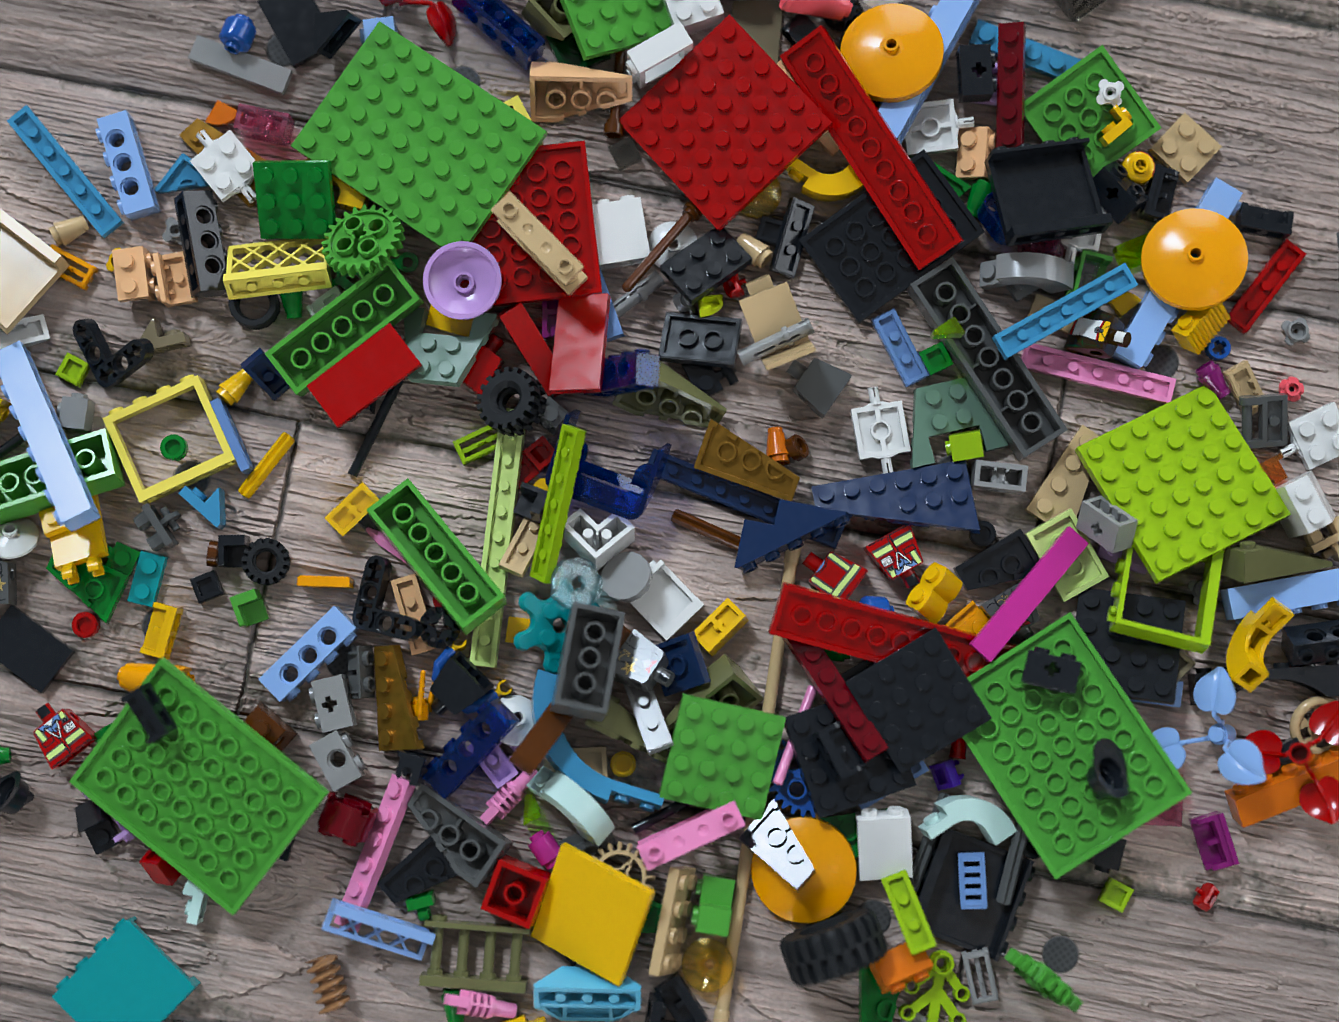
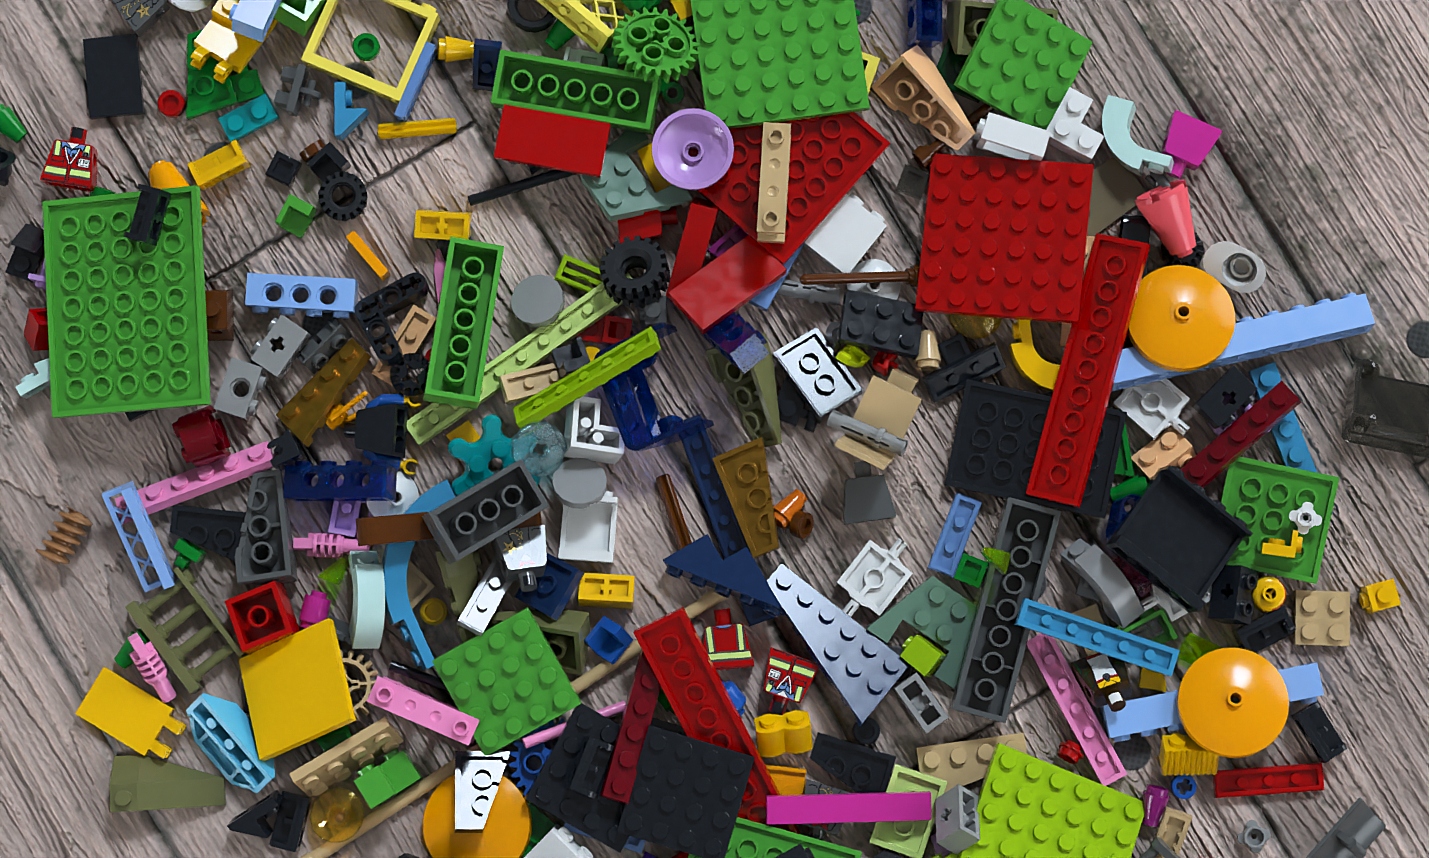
camera: 45 degrees right, 0 degrees up
none -> light grey tile [511,275,565,327]
none -> blue panel [584,616,633,664]
none -> red plate [1057,740,1083,764]
none -> yellow bracket [1359,578,1401,613]

